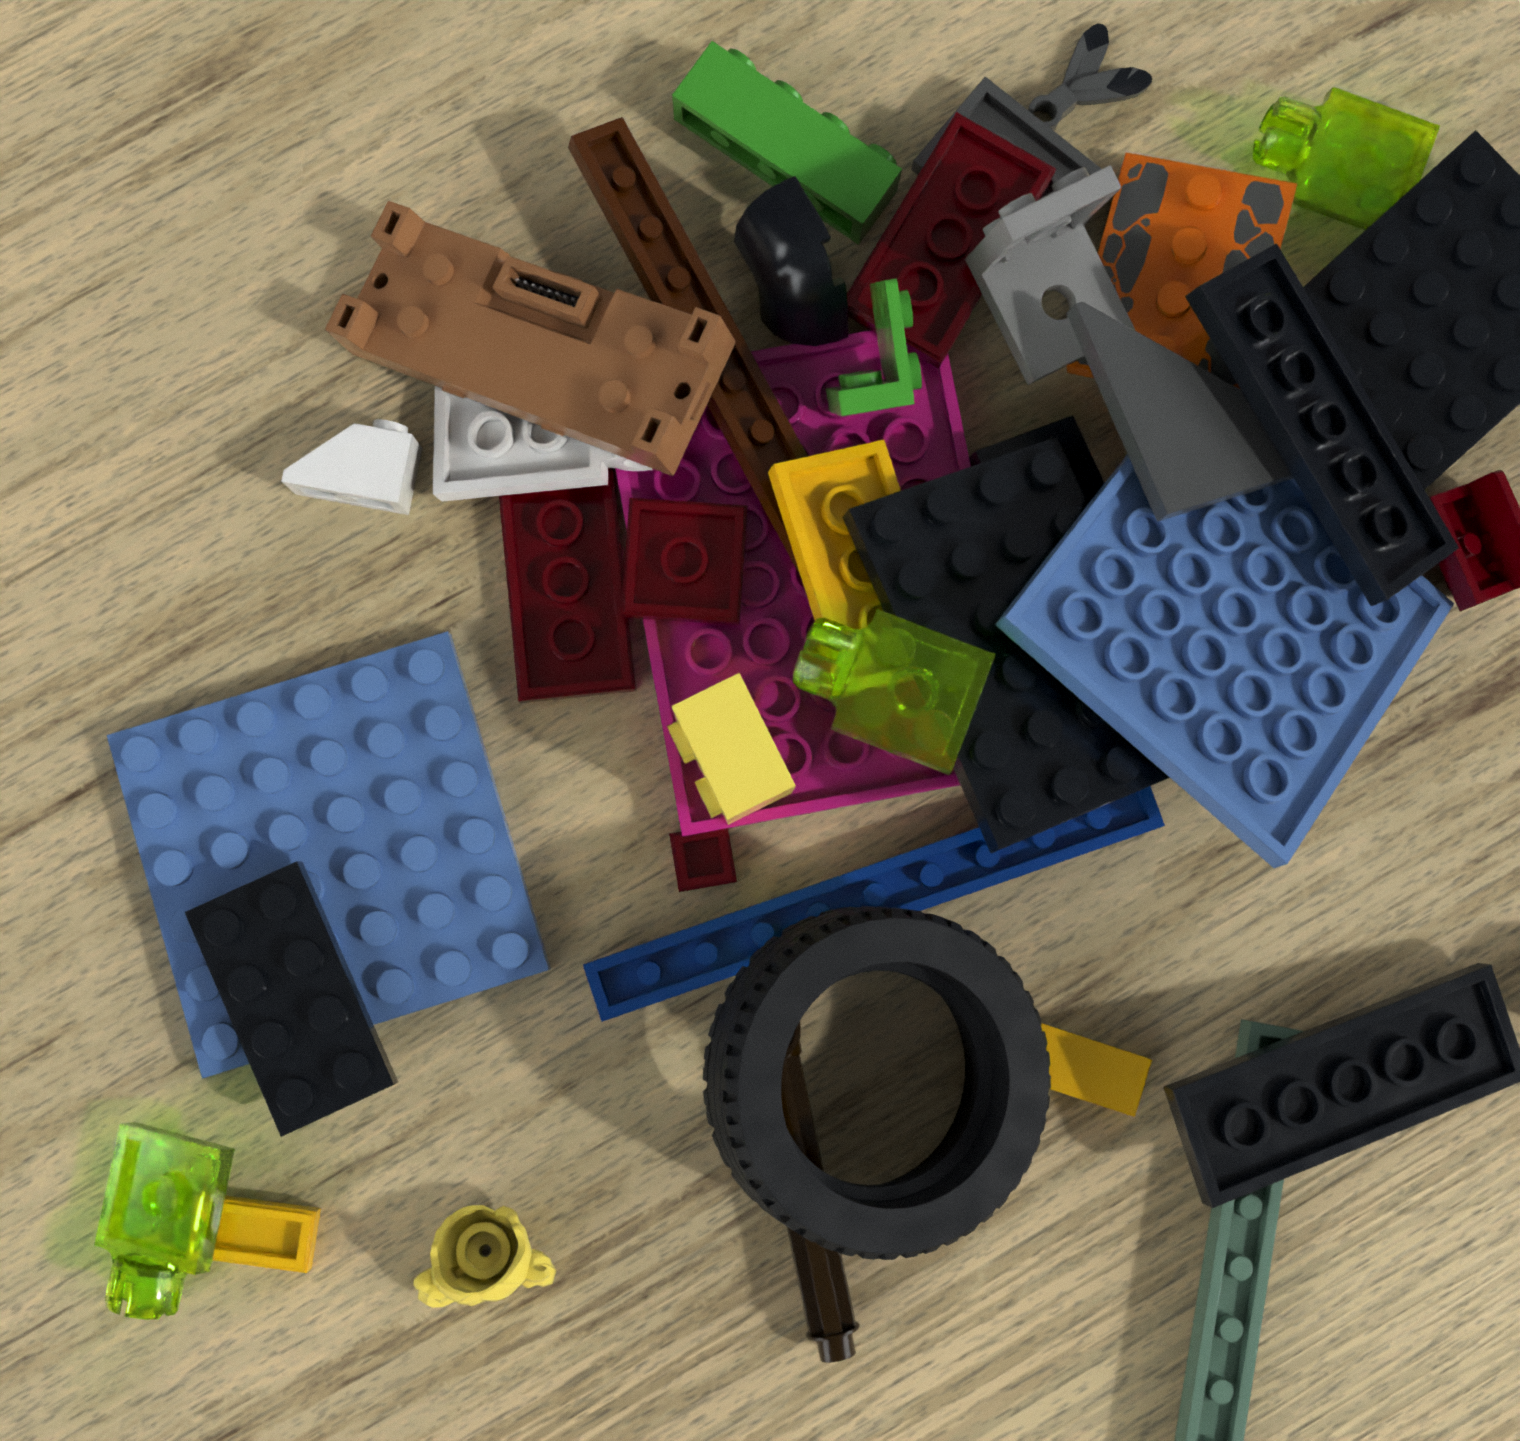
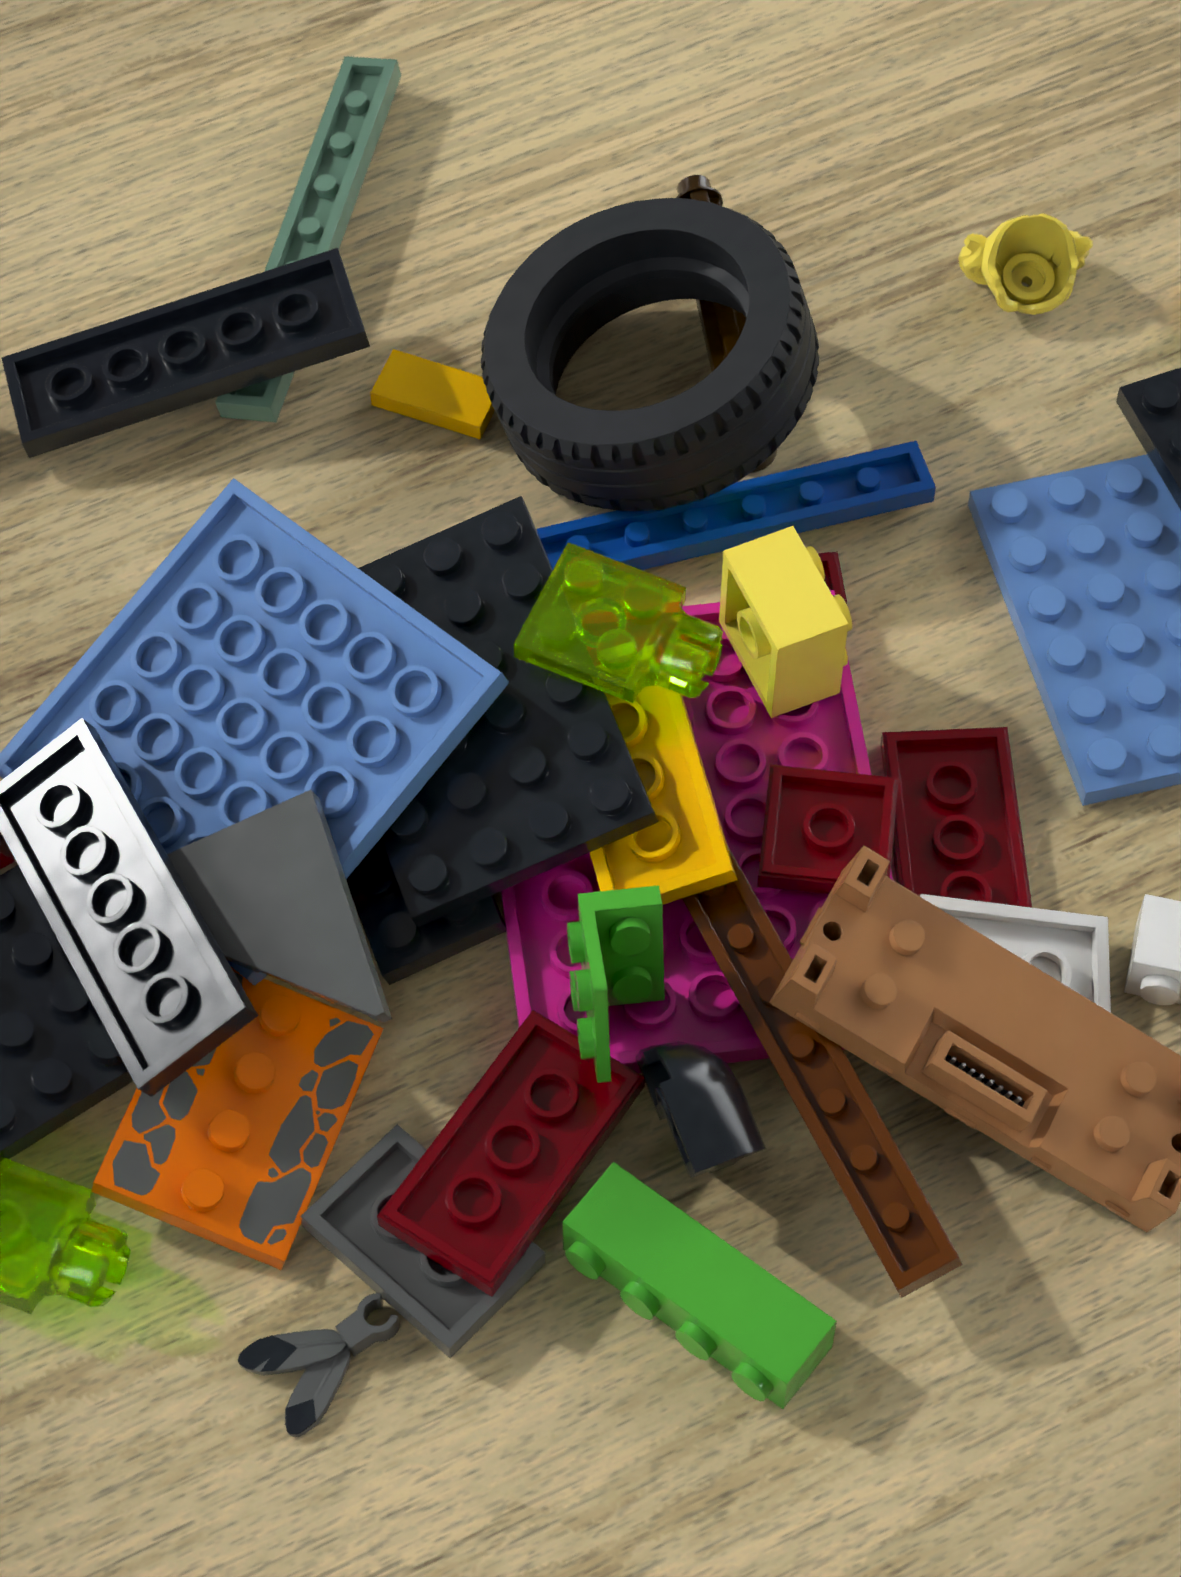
camera: 170 degrees left, 25 degrees down
light grey bracket [965,165,1135,385] -> none

